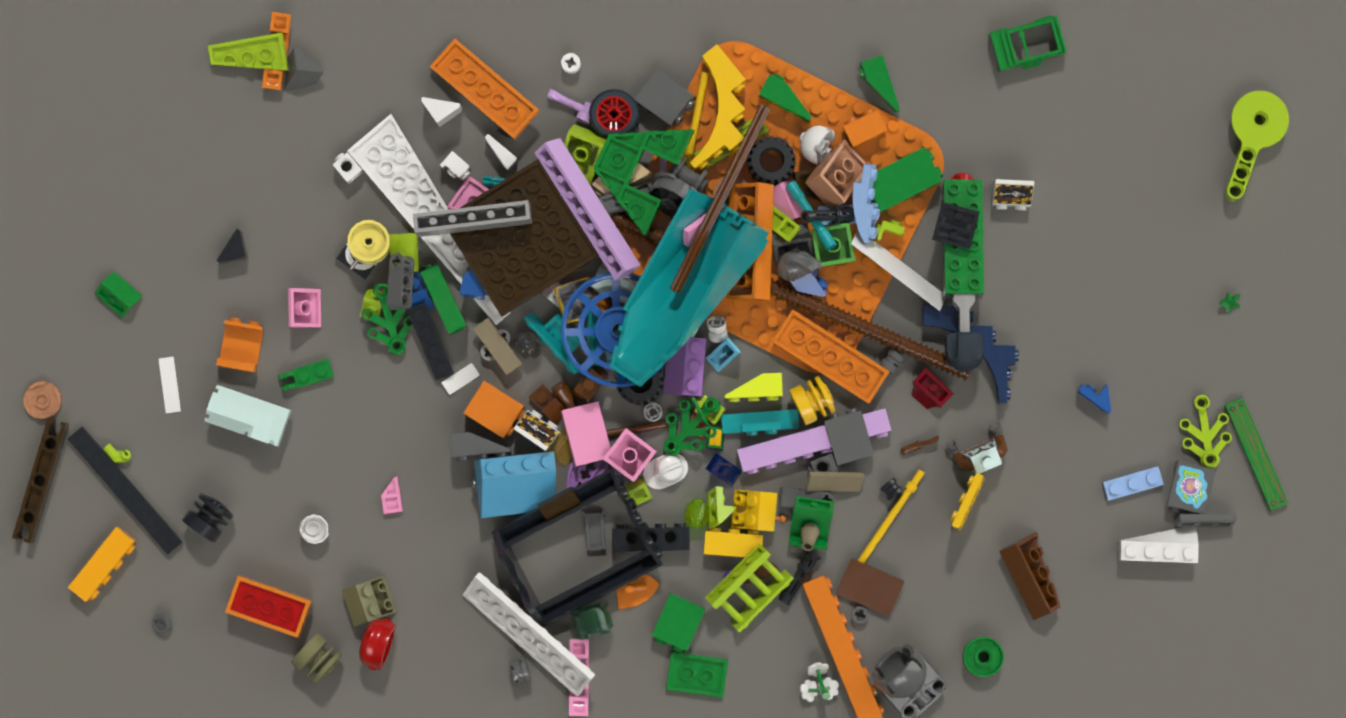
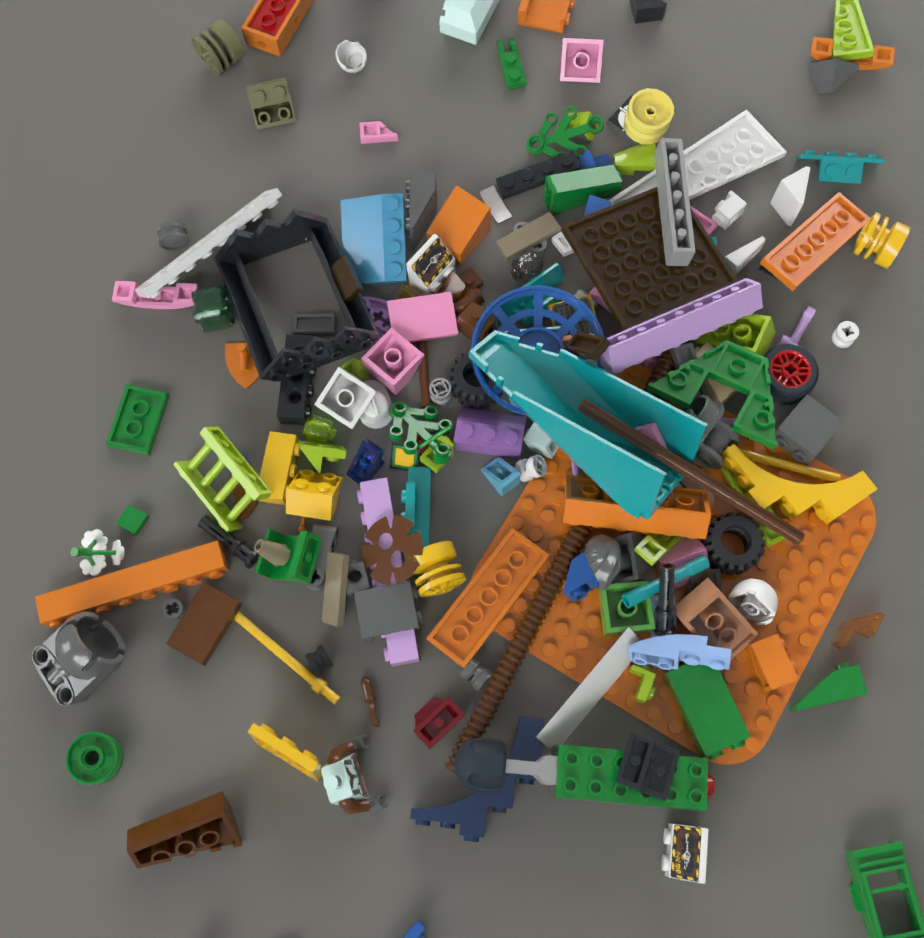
camera: 95 degrees right, 15 degrees down
white brick [333,152,363,184] -> none
red piece [359,618,396,670] -> none
dark grey piece [386,253,415,310] -> none
green brick [652,593,705,653] -> none
neon yellow slope [725,373,783,402] -> none
green slope [758,73,812,123] -> none
none -> green tile [116,504,150,536]
none -> white slope [314,367,377,429]
none -> reddish brown piece [361,515,423,585]
none -> dark brown tile [564,331,611,361]
none -> teal bracket [796,150,885,184]
none -> clear orange slope [831,612,885,649]
none -> yellow wheel [853,212,910,269]

